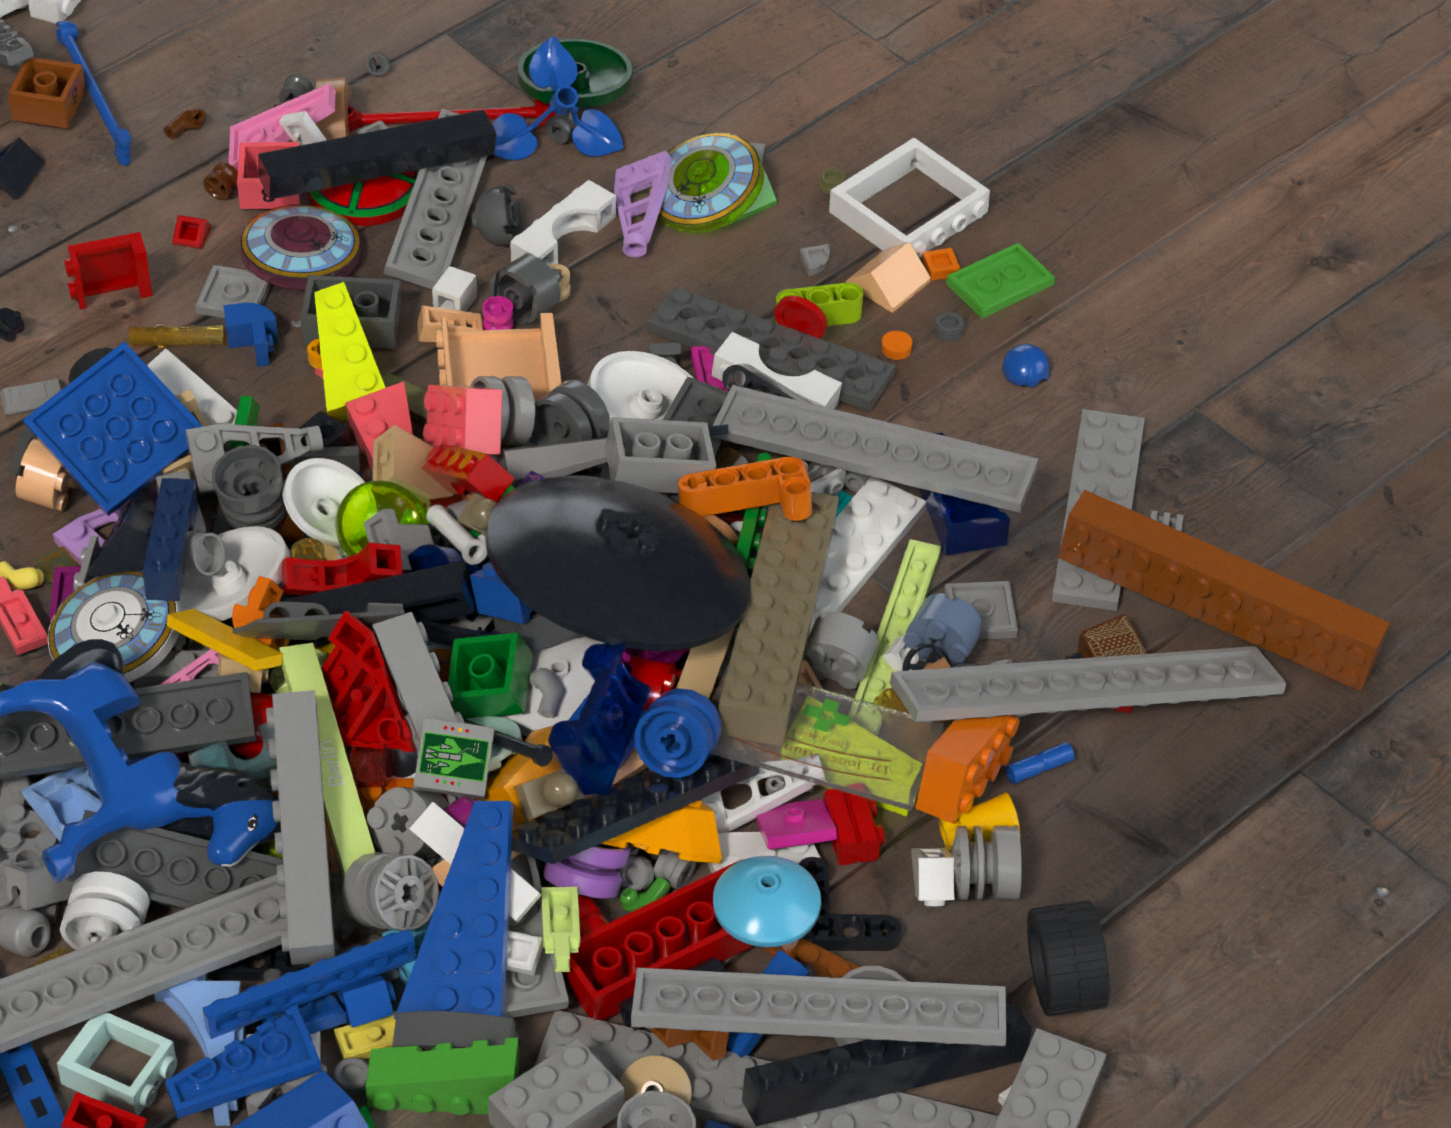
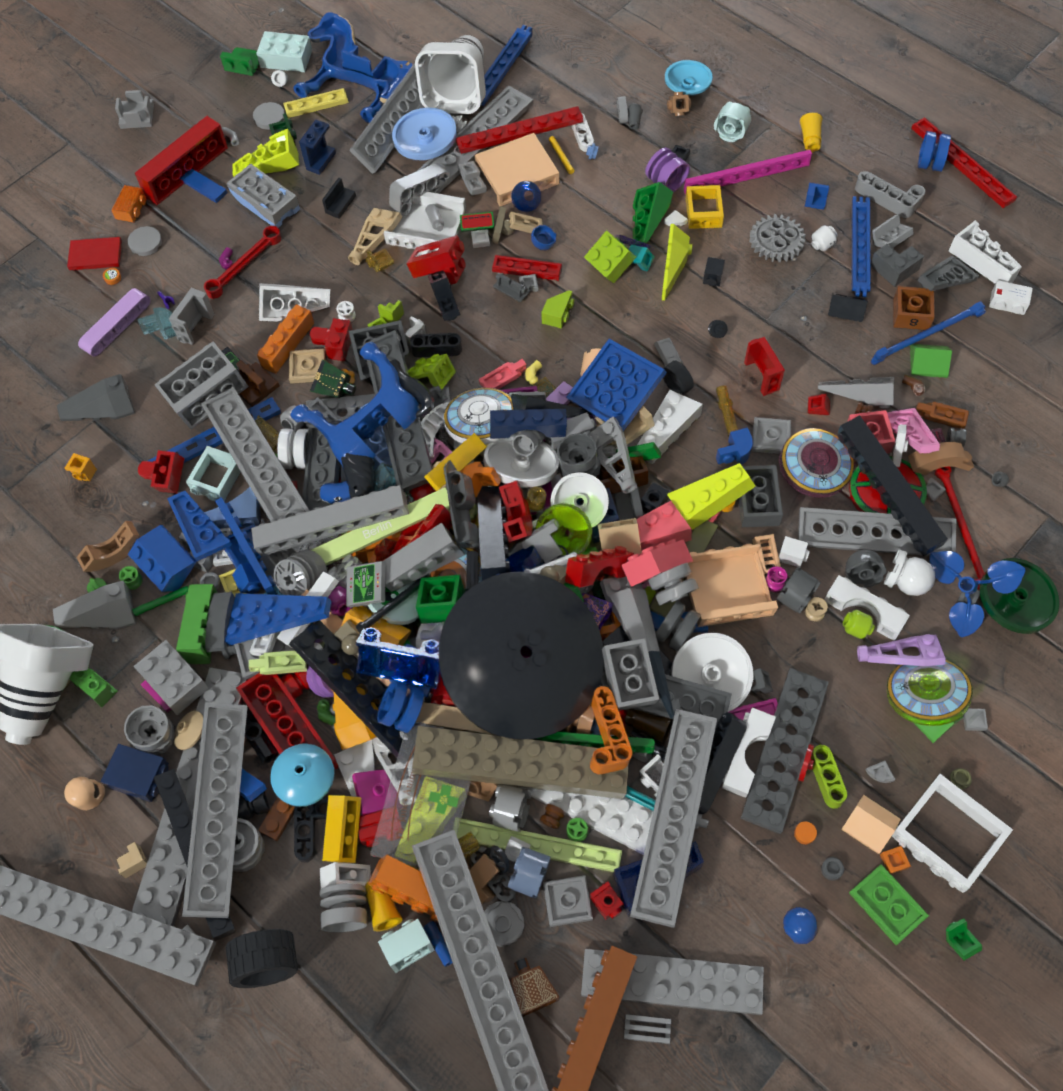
camera: 90 degrees right, 15 degrees up
none -> yellow brick [322,795,361,863]
none -> light aqua brick [378,919,435,973]
none -> reddish brown wheel [540,804,566,829]
none -> bright green wheel [567,818,588,842]
none -> red brick [590,881,623,920]
none -> light grey wedge [818,377,894,408]
none -> lime head [843,610,875,639]
none -> white tile [884,550,935,596]
none -> bright green slope [910,344,952,378]
none -> dark orange hinge [915,401,969,429]
none -> green bracket [946,918,982,961]

